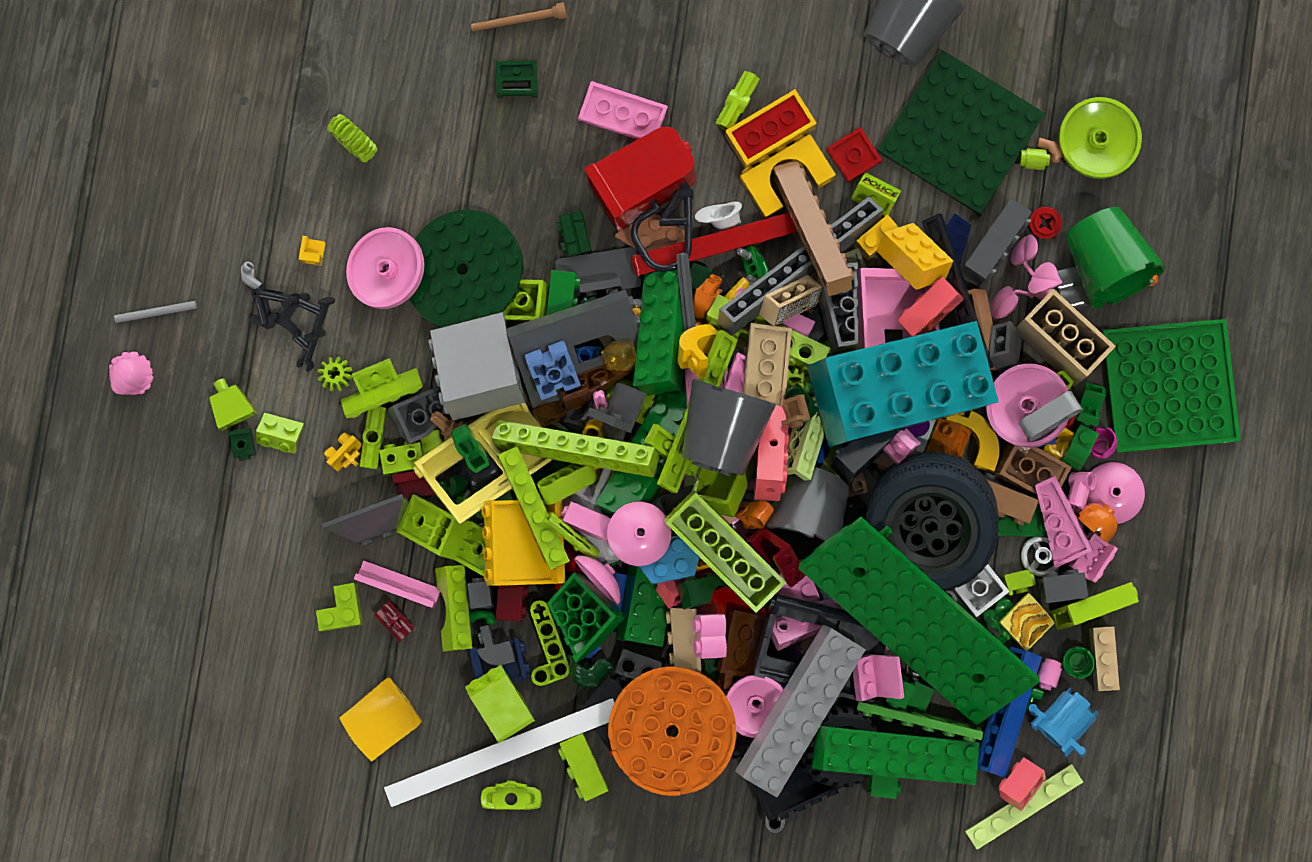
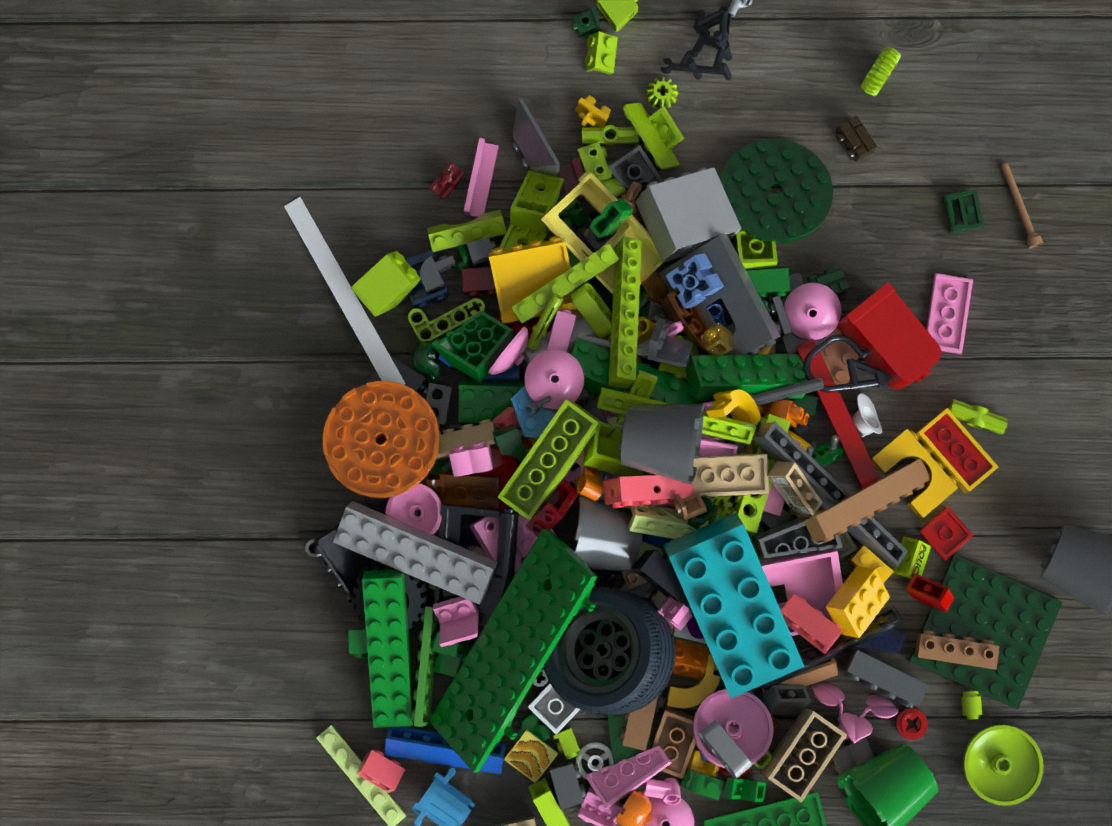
camera: 80 degrees right, 0 degrees up
yellow panel [299,236,326,266] -> none
lime brick [316,583,364,632] -> none
yellow piece [339,677,422,762] -> none
bright pink dish [346,227,424,309] -> none
lime piece [481,780,542,810] -> none
lime brick [558,733,609,802] -> none
green hand [1025,687,1044,713] -> none
nougat arm [1037,137,1063,163] -> none
bright pink brick [1038,658,1062,691] -> none
green hair [1063,646,1095,679] -> none
dark pink hair [1090,427,1117,459] -> none
none -> dark grey hand [524,396,552,416]
none -> bright pink dish [784,283,841,340]
none -> dark brown brick [836,116,877,162]
none -> red brick [907,574,954,612]
none -> medium nougat brick [914,630,1000,670]

